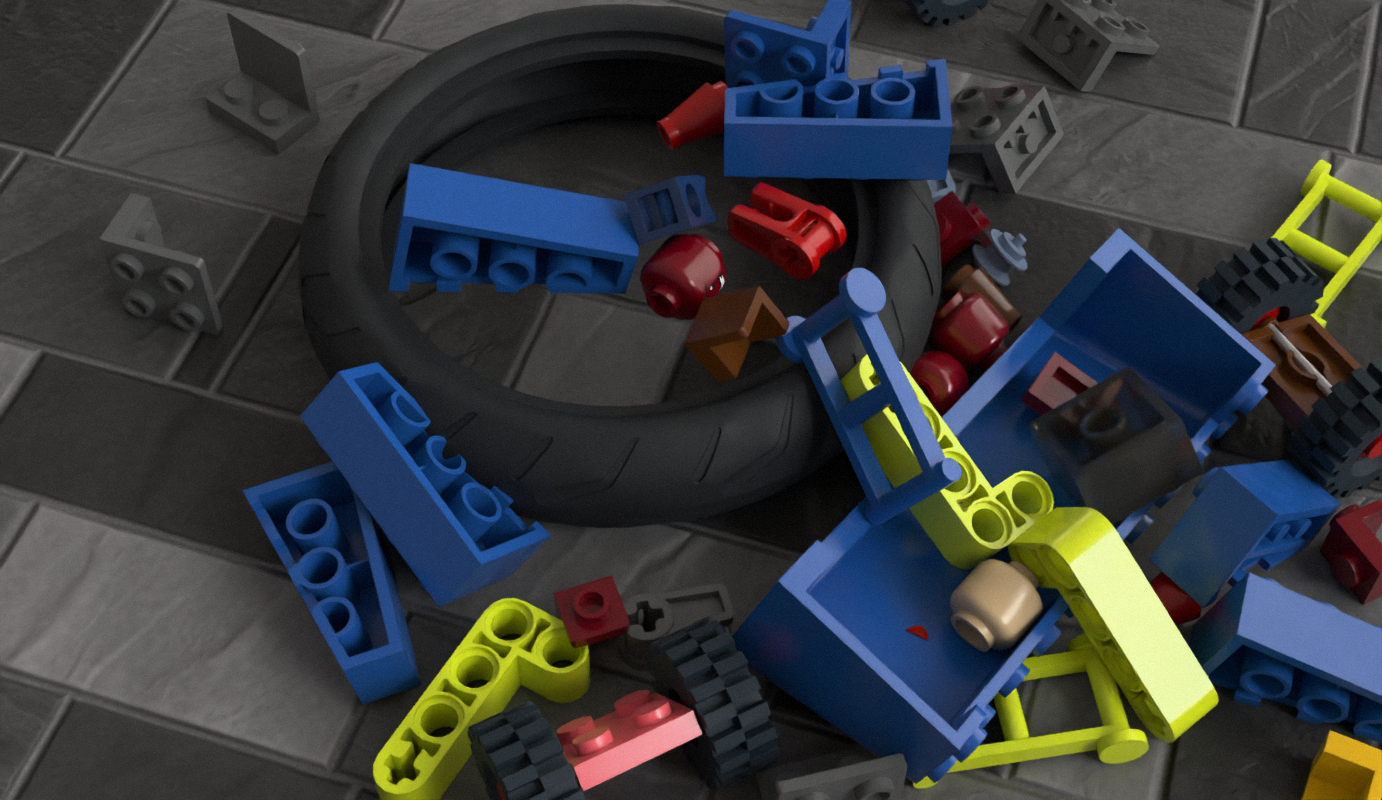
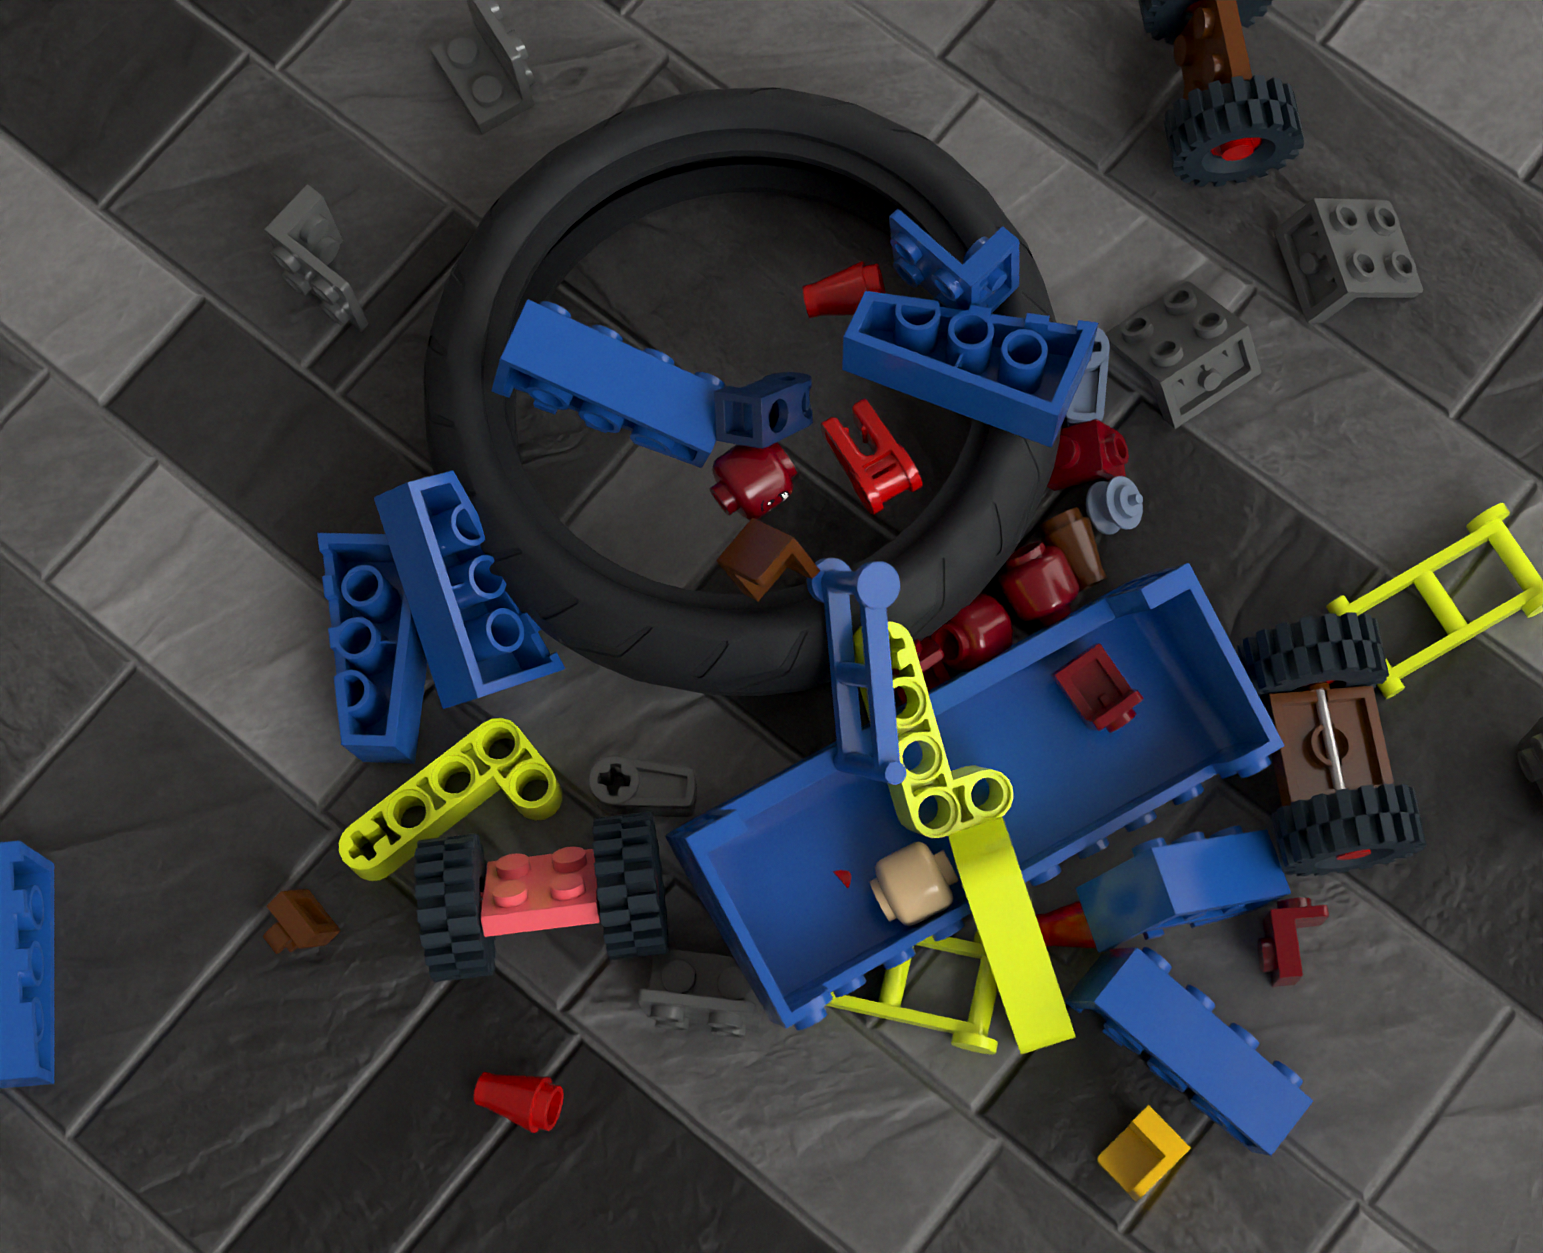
camera: 30 degrees right, 20 degrees up
dark red bracket [554,575,630,648] -> none
clear smoke brick [1027,366,1204,524] -> none

